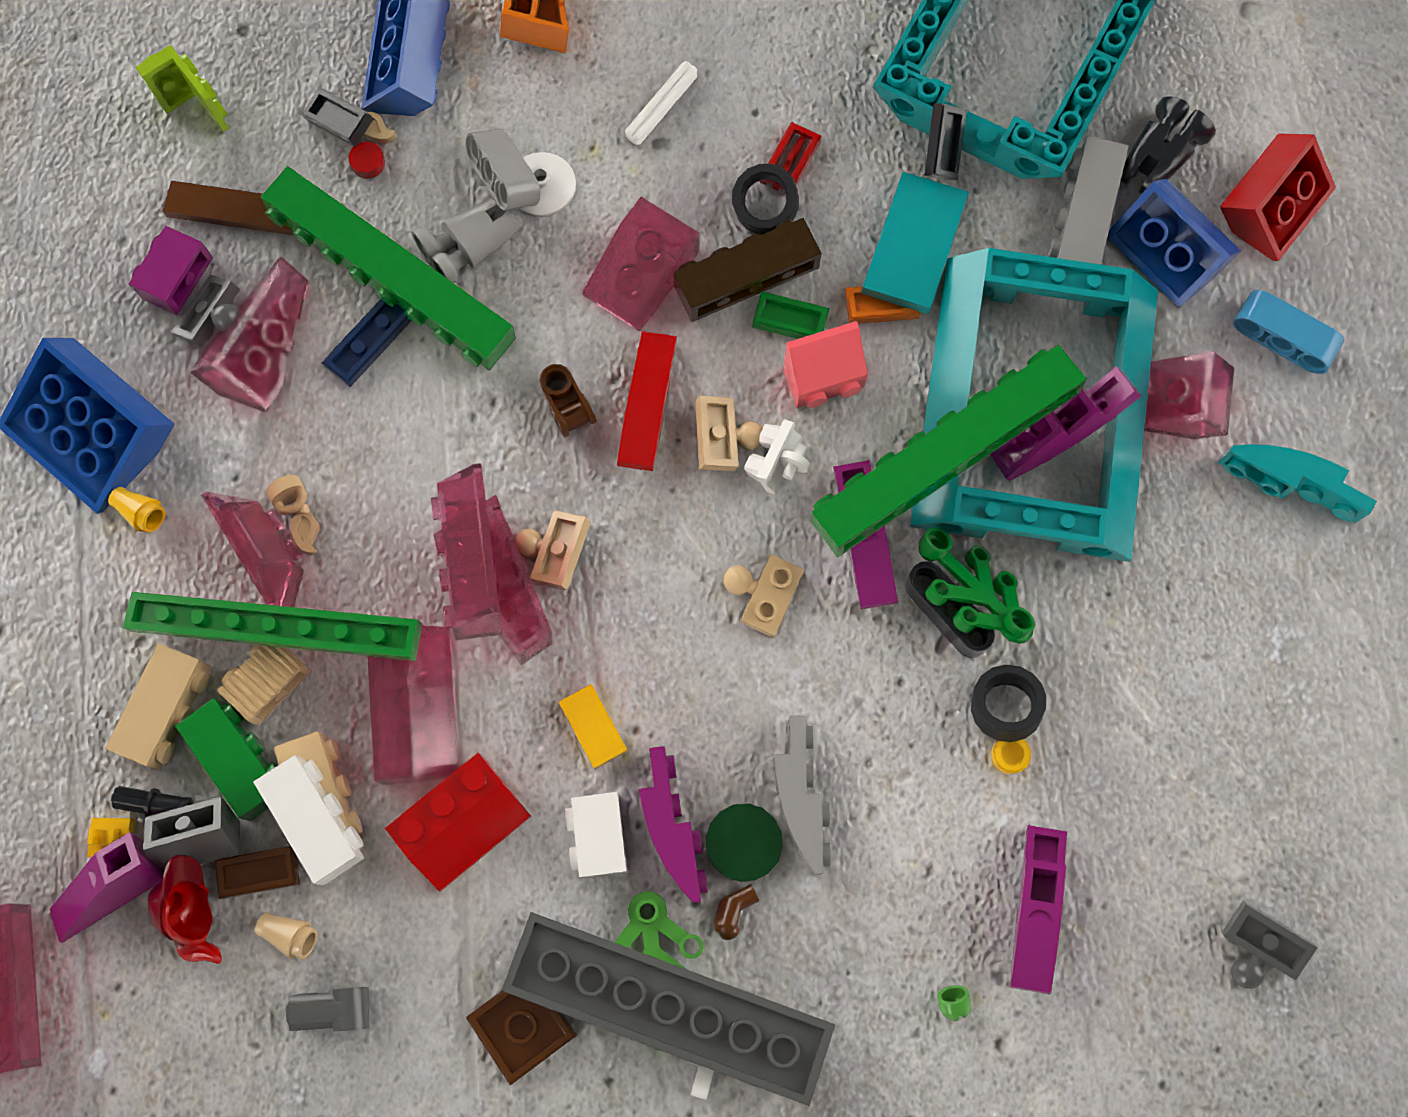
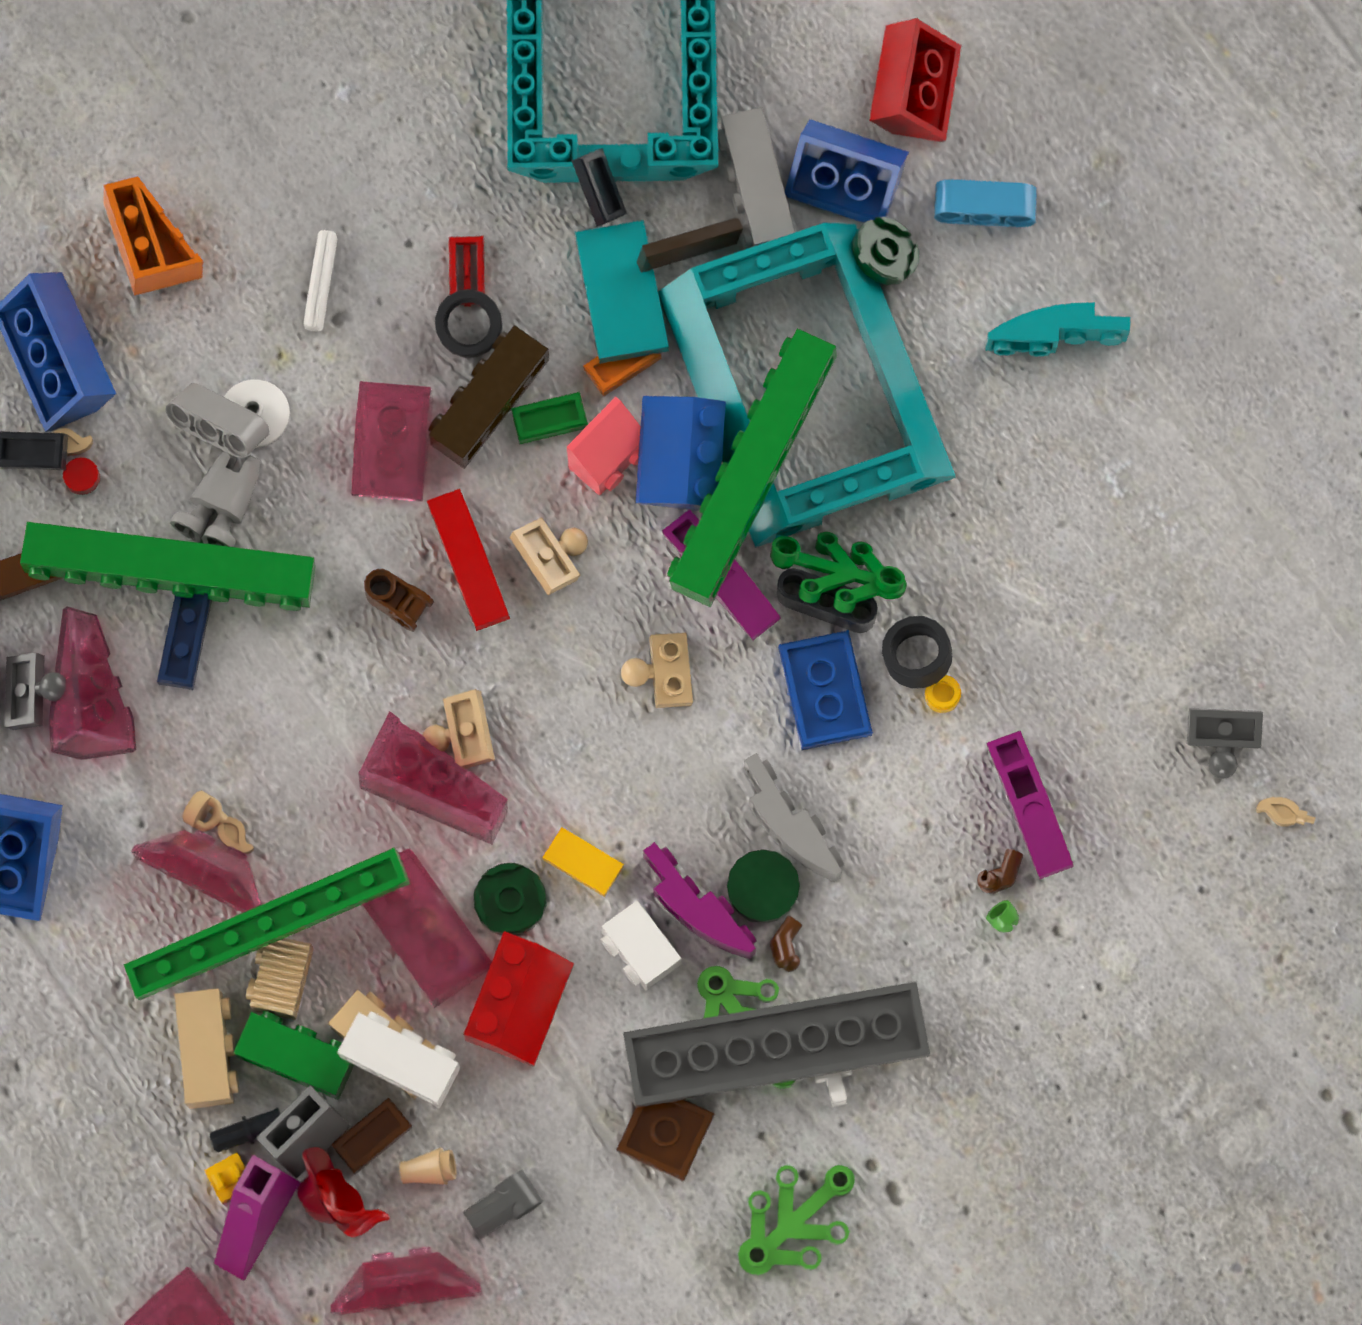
camera: 30 degrees left, 0 degrees up
yellow cone [108,487,166,533] -> none
clear pink slope [431,463,502,641] -> none
white hips [744,419,810,495] -> none
magenta slope [990,366,1141,481] -> none
black piece [1121,96,1216,195] -> none
clear pink slope [1144,351,1234,439] -> none
none -> clear pink wedge [330,1247,483,1316]
none -> dark green tile [473,863,546,936]
none -> blue slope [635,396,726,511]
none -> dark brown tile [637,218,743,273]
none -> blue tile [778,630,873,751]
none -> tile [852,217,919,285]
none -> reddish brown arm [977,849,1023,894]
none -> tan piece [1256,797,1315,827]

